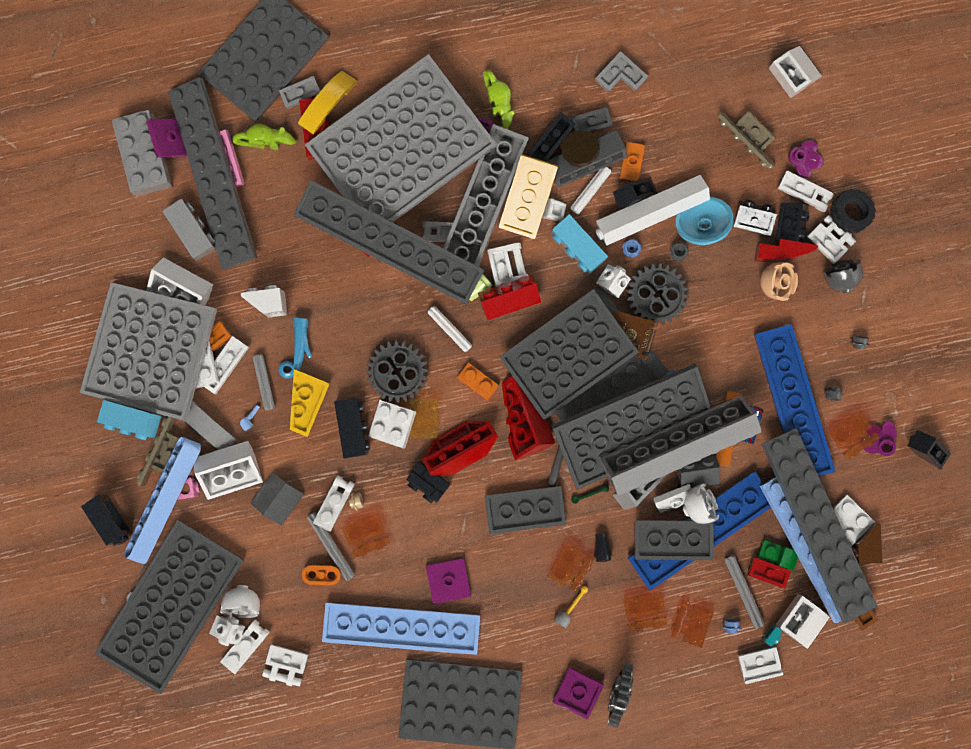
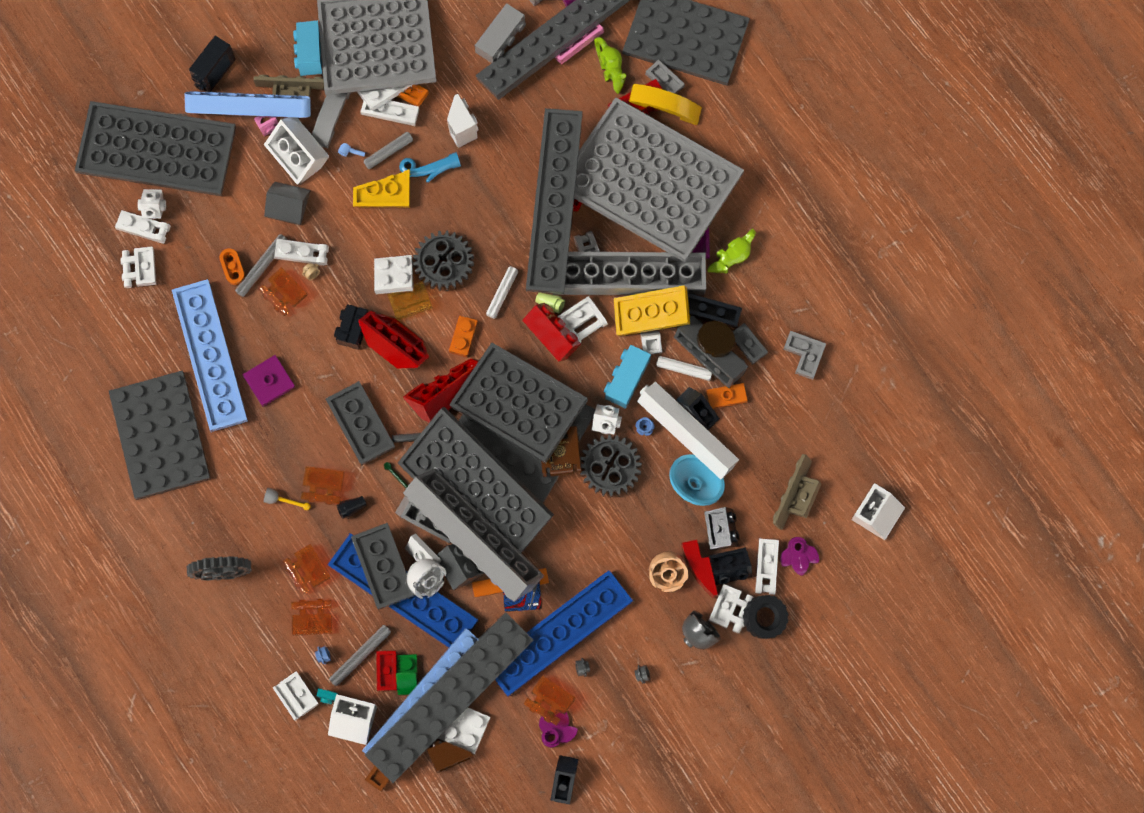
camera: 70 degrees right, 10 degrees down
white slope [146,257,213,305] -> none
white cylinder [220,585,260,618] -> none
black brick [334,397,370,459] -> none
magenta plate [552,666,604,720] -> none
dark grey plate [670,242,689,261] -> none

